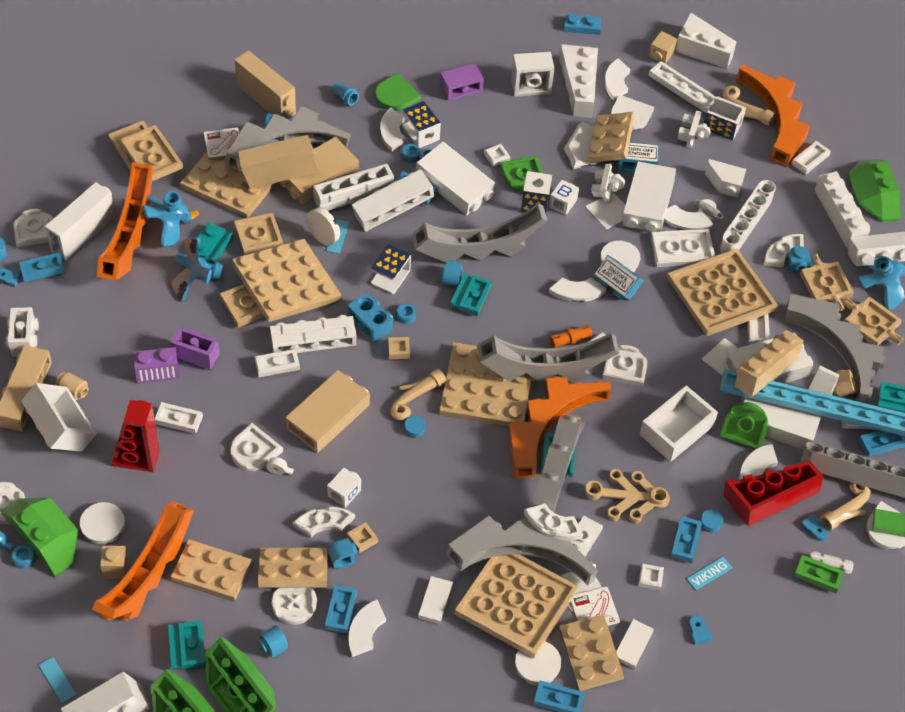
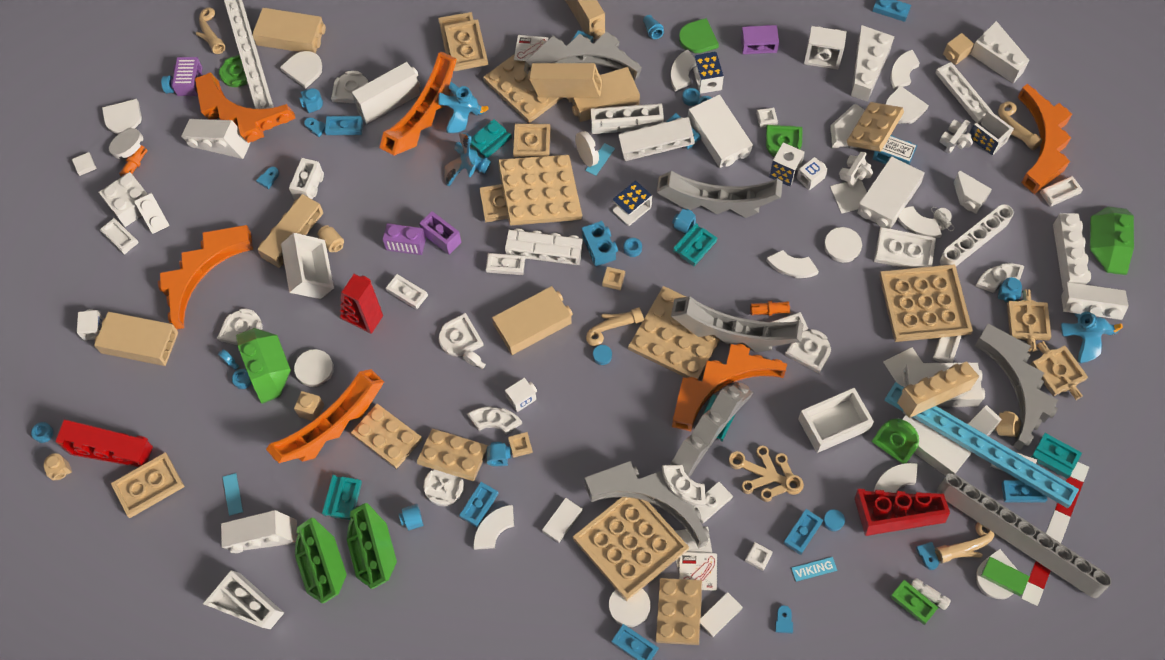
camera: 25 degrees right, 10 degrees up
brick [594,255,644,300] -> none

